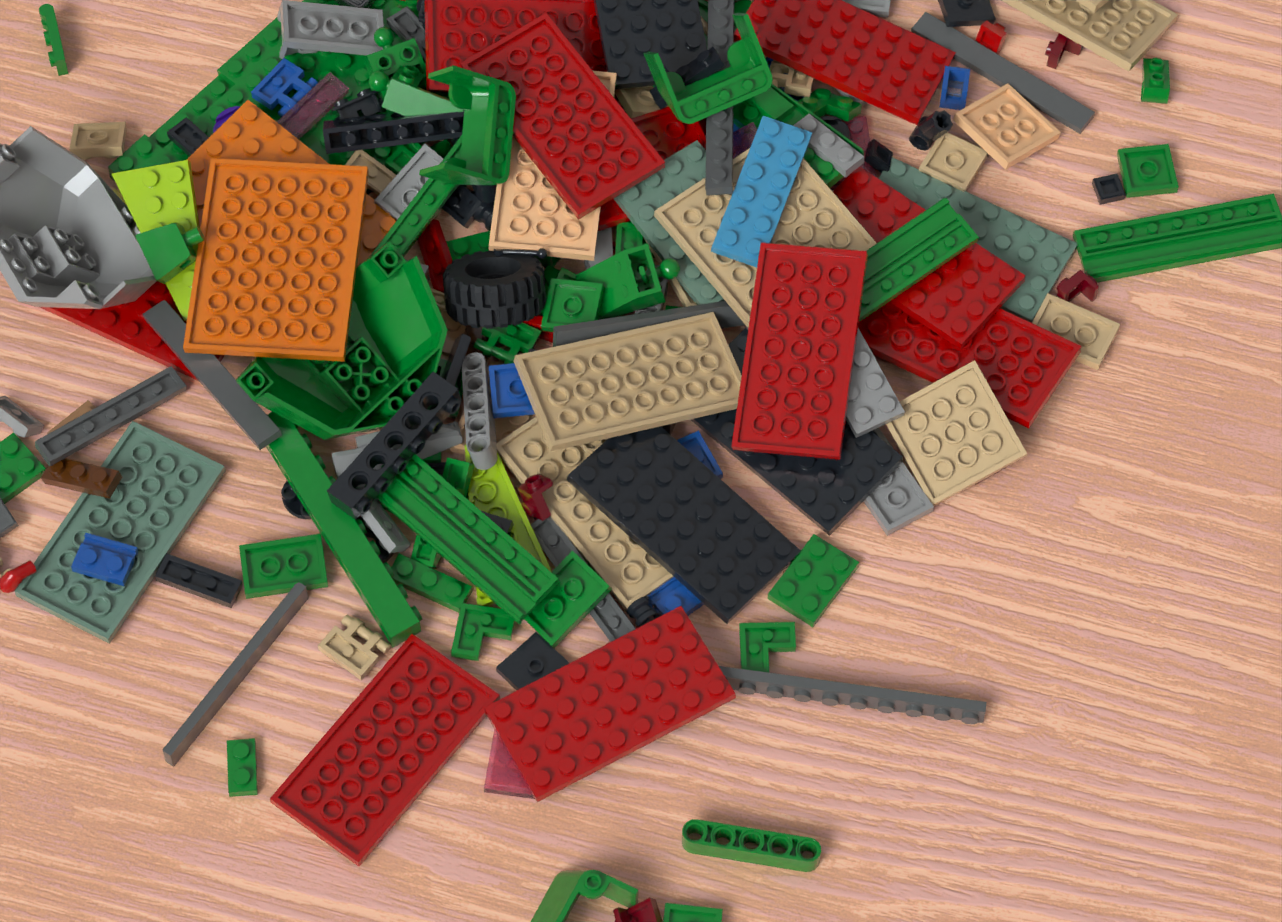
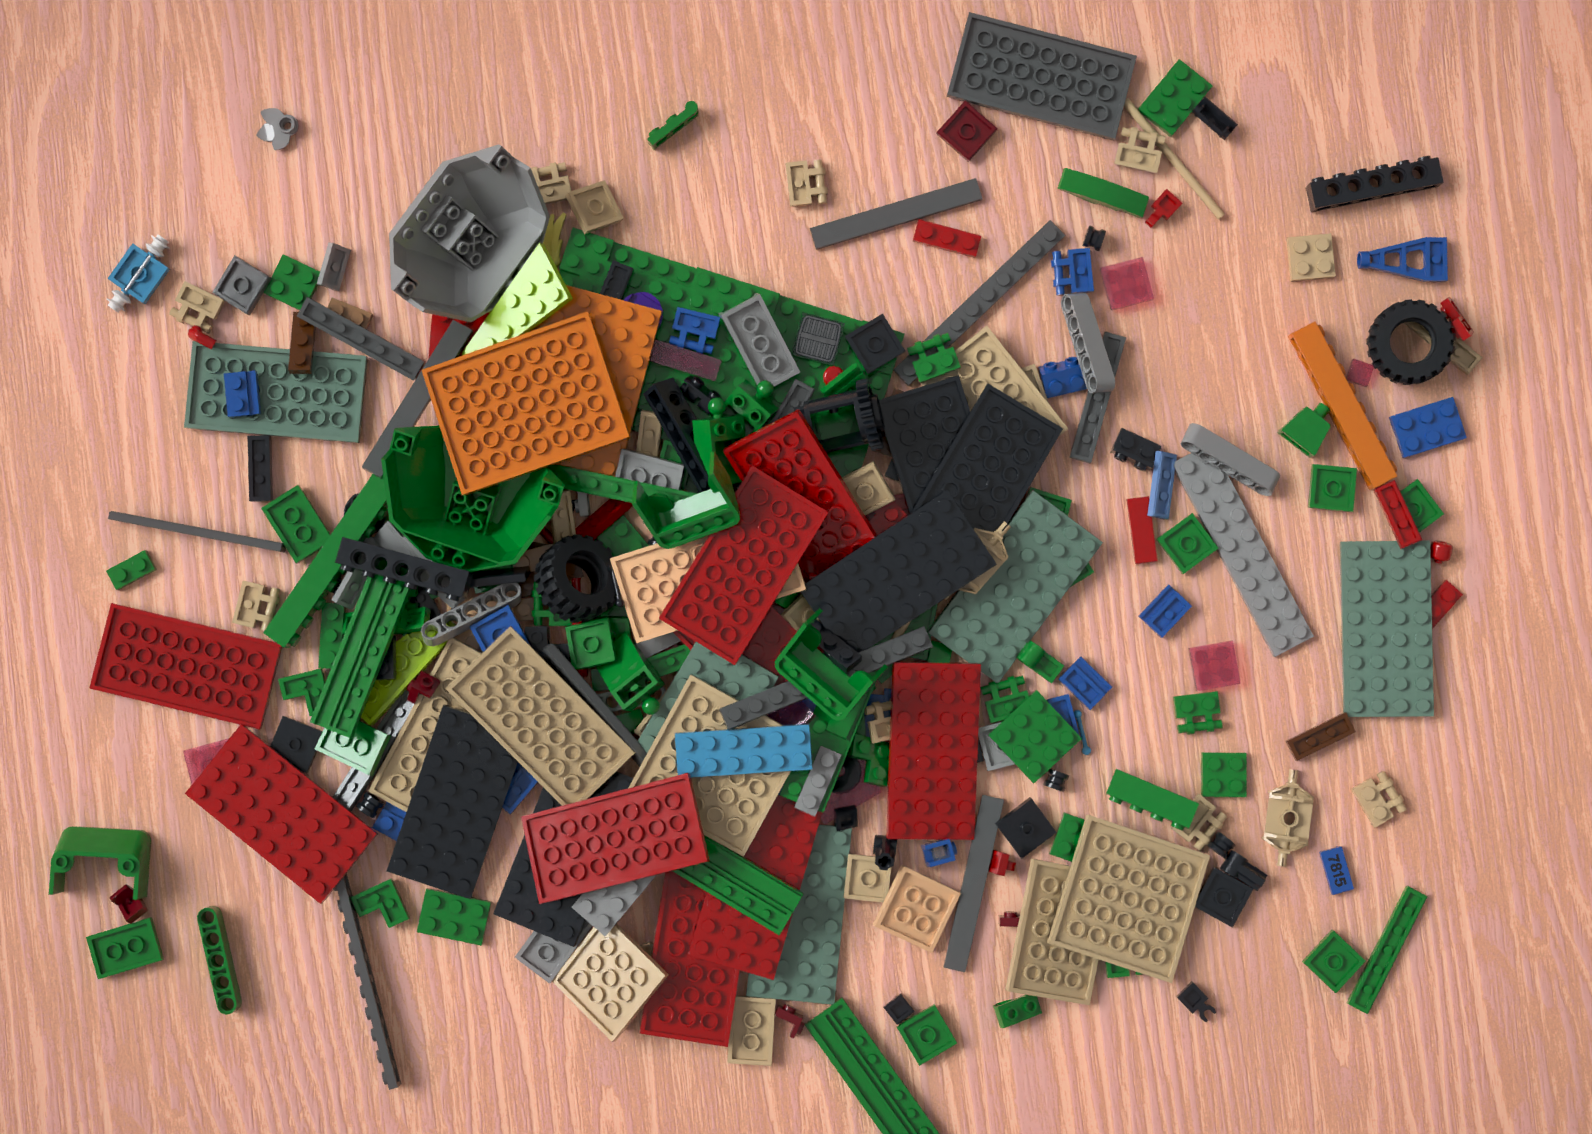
camera: 70 degrees right, 25 degrees up
green torso [135,223,205,284] -> none

